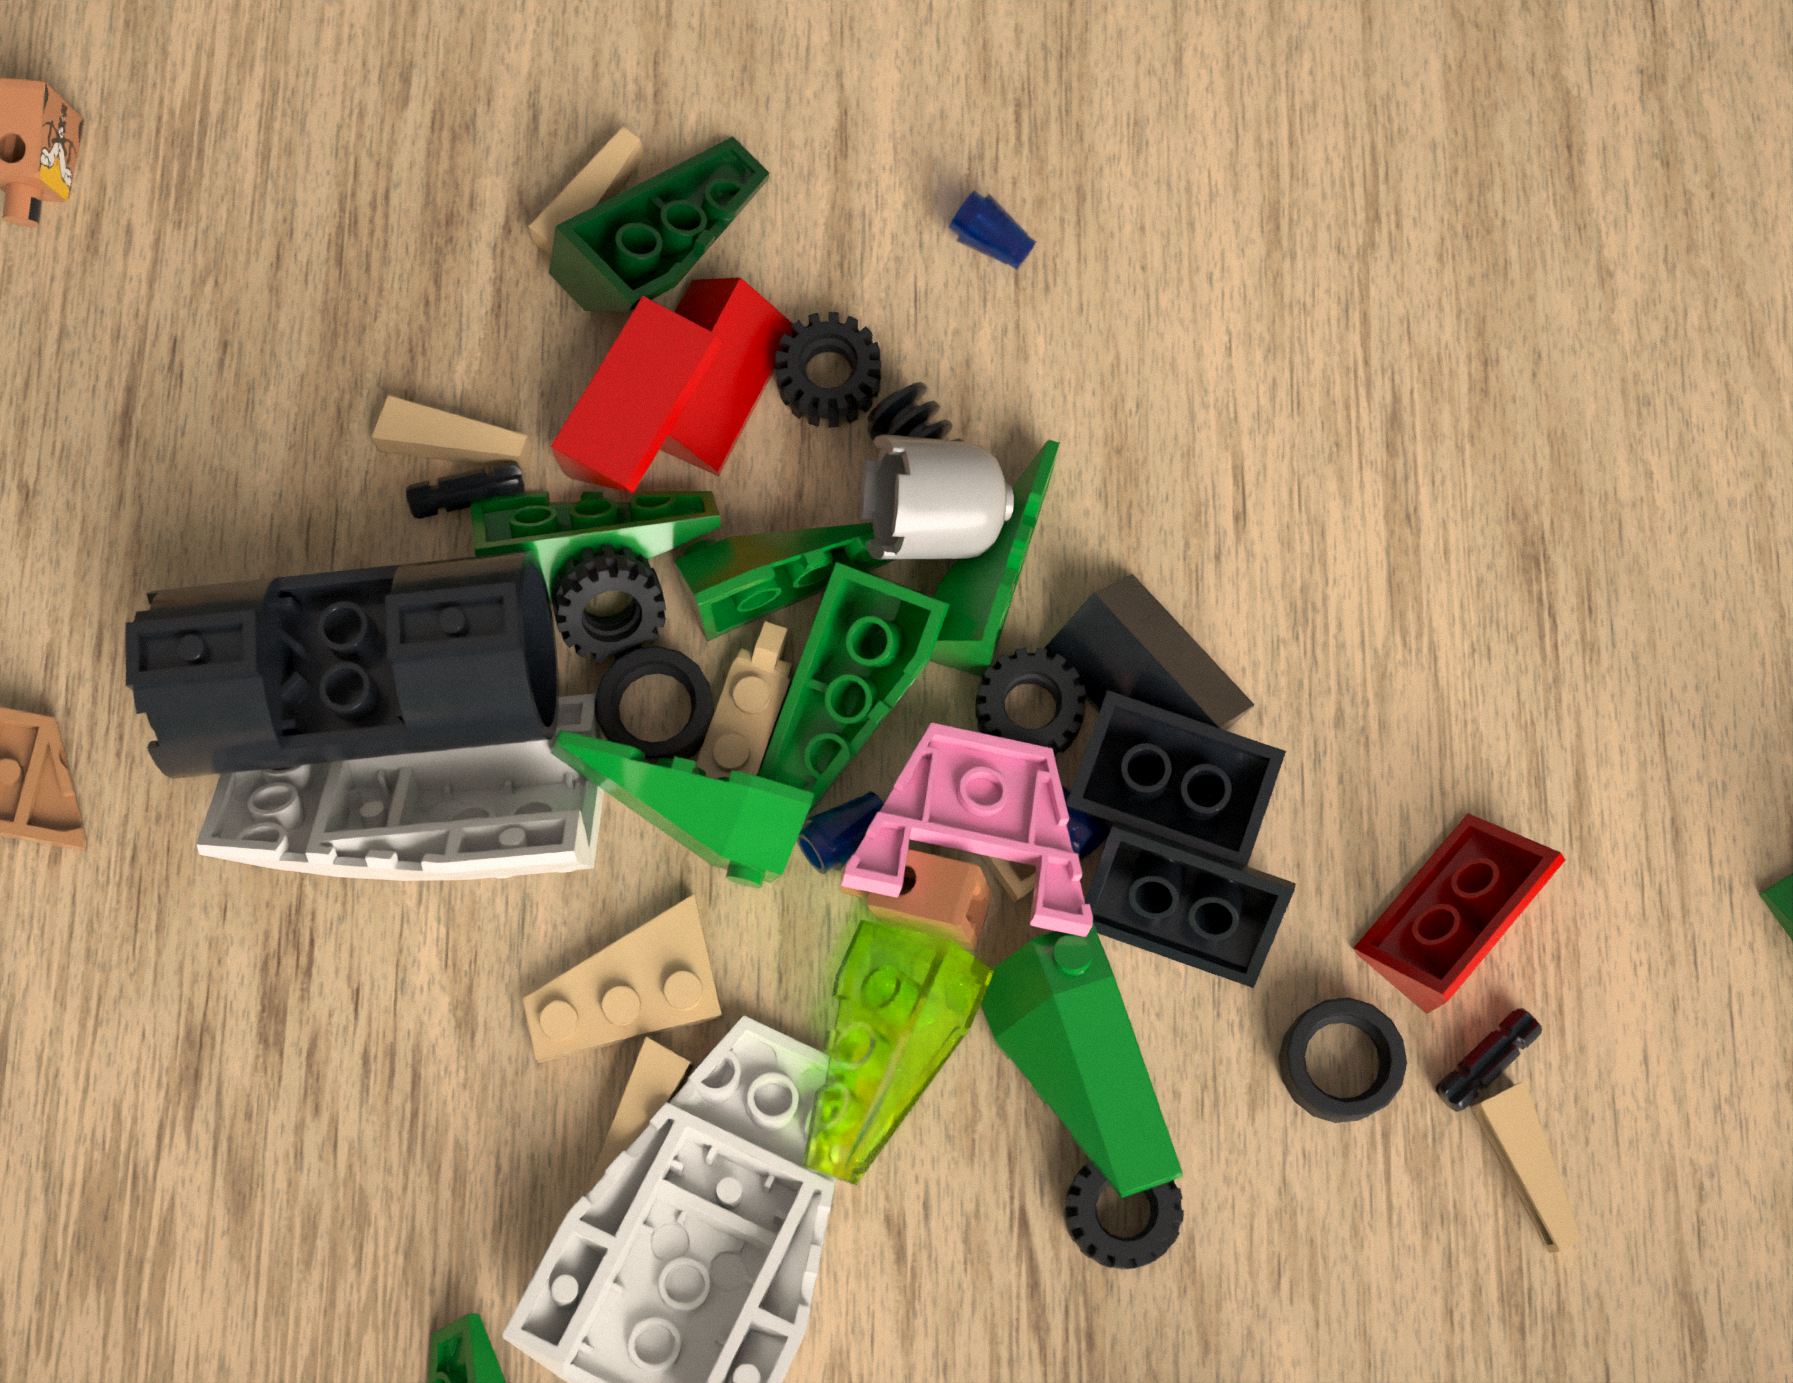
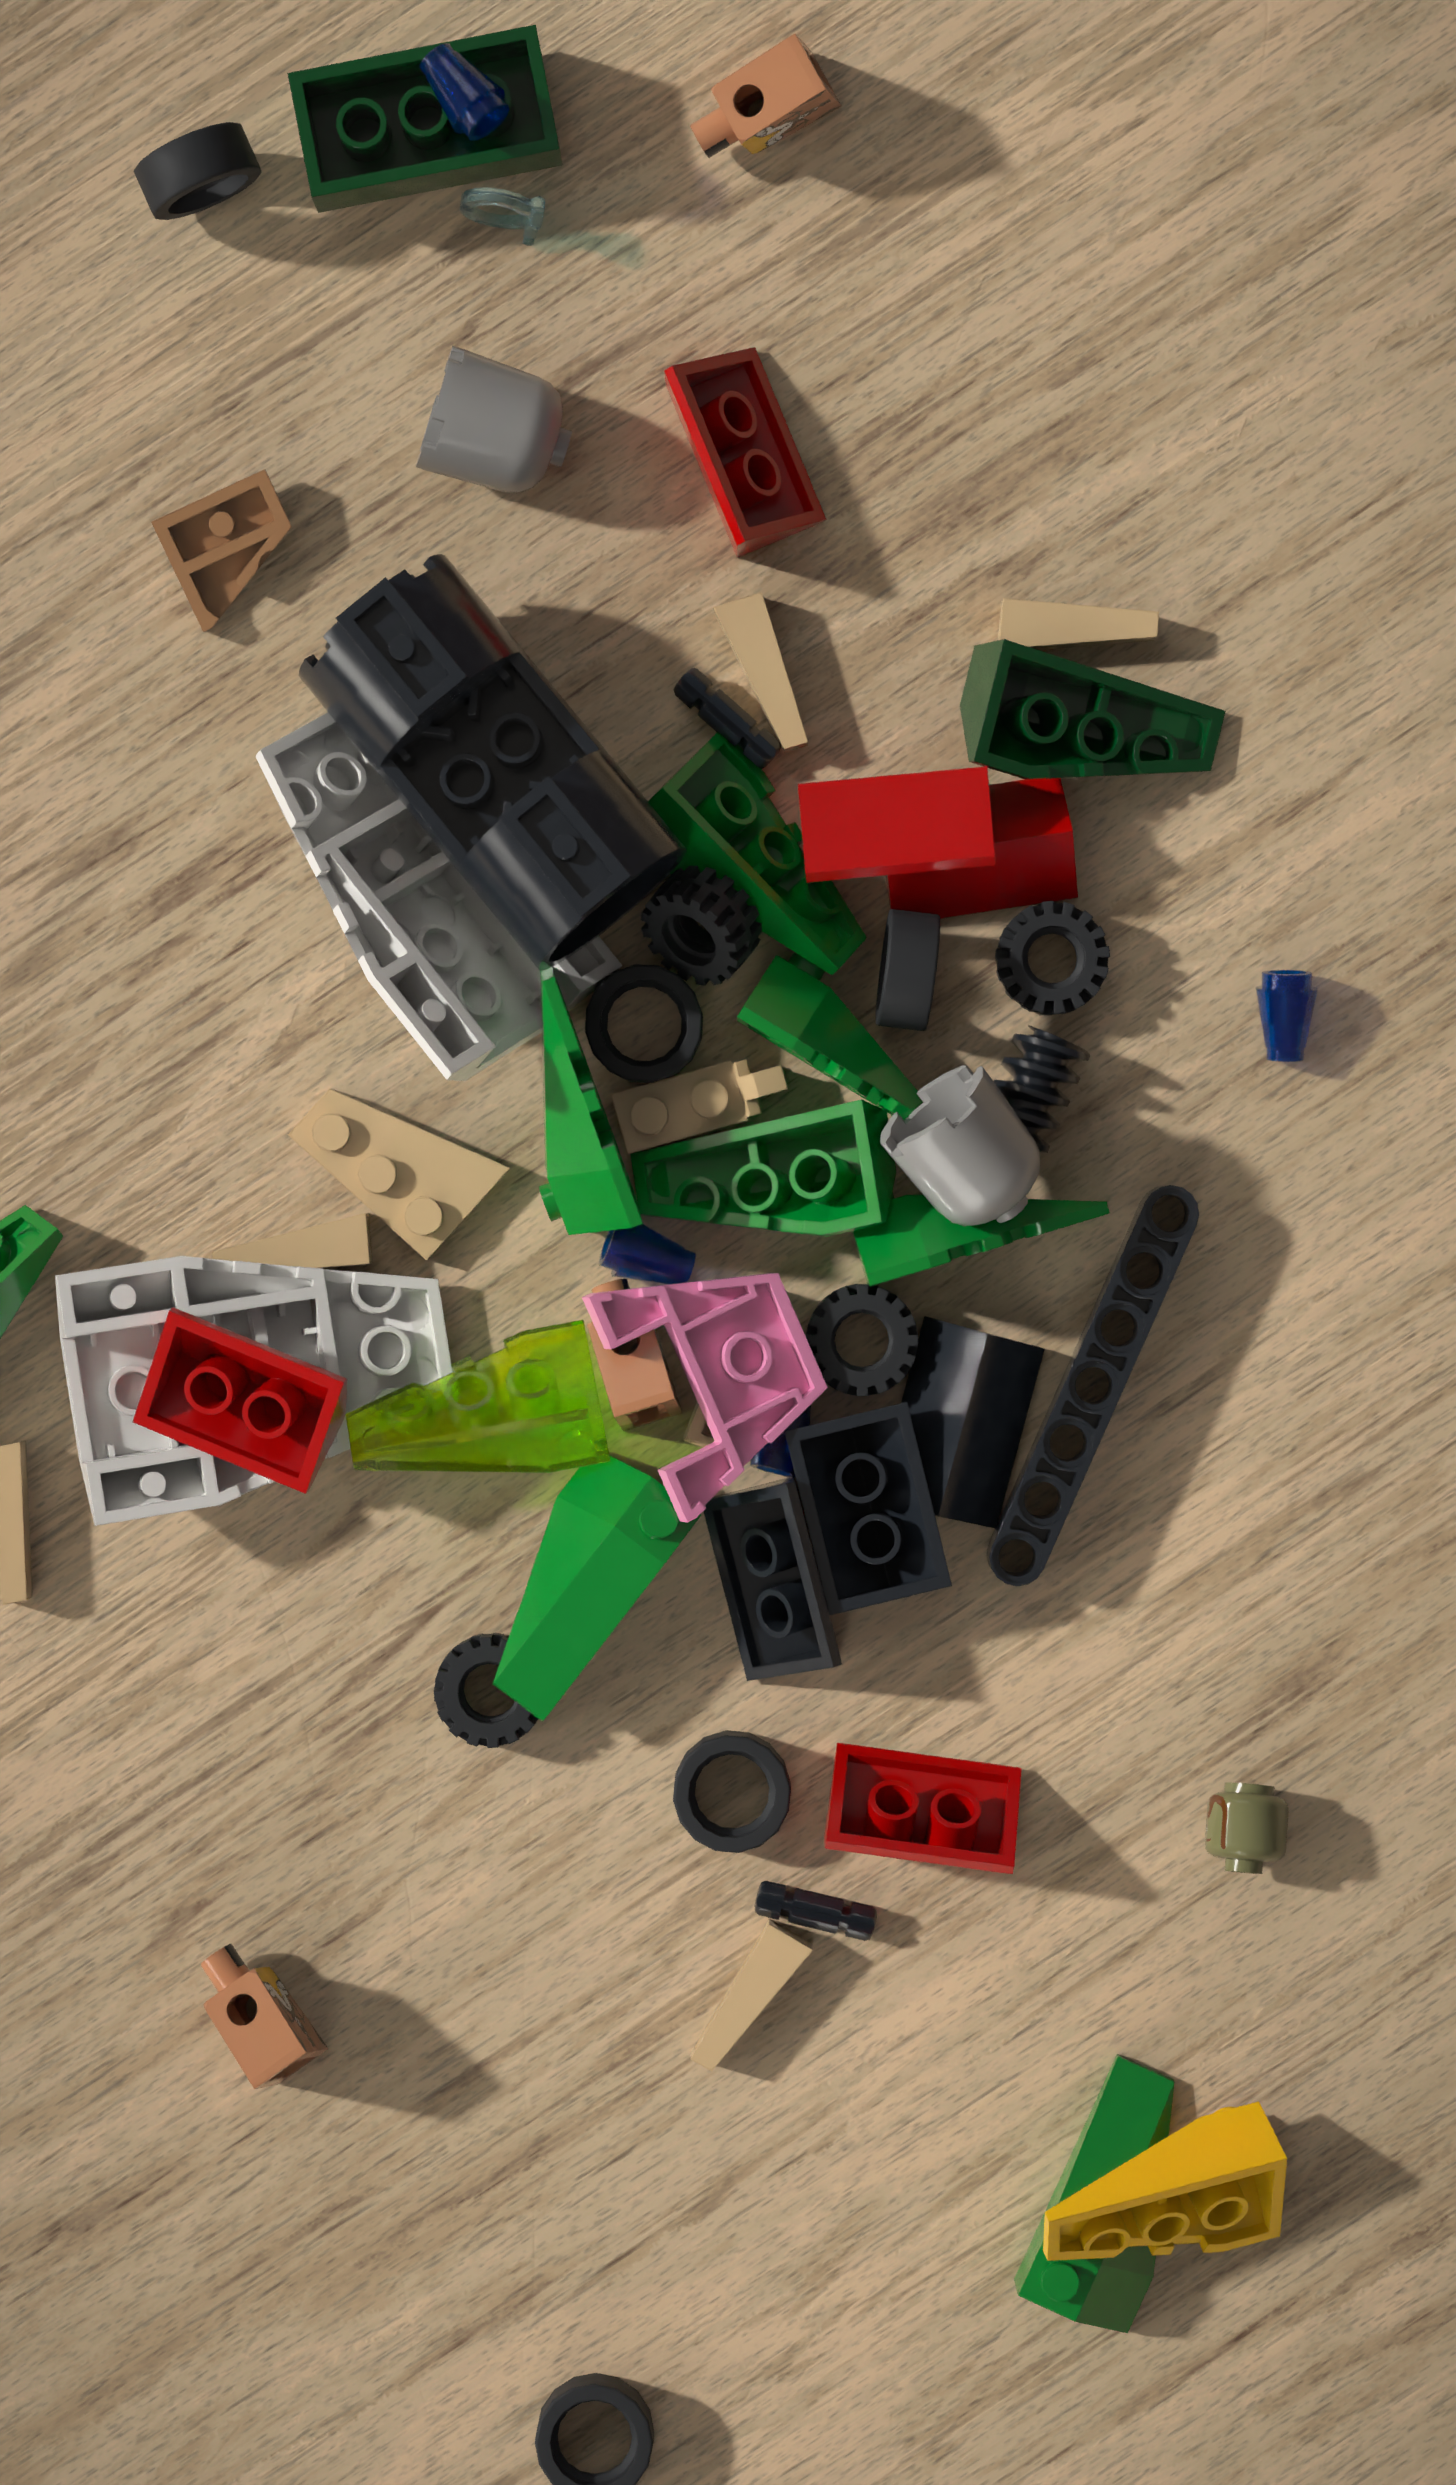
camera: 60 degrees right, 15 degrees up
none -> red slope [133,1307,348,1494]
none -> light grey cylinder [416,346,572,494]
none -> red slope [664,347,827,558]
none -> black tyre [876,909,940,1031]
none -> black beam [986,1185,1199,1586]
none -> olive head [1205,1782,1289,1874]

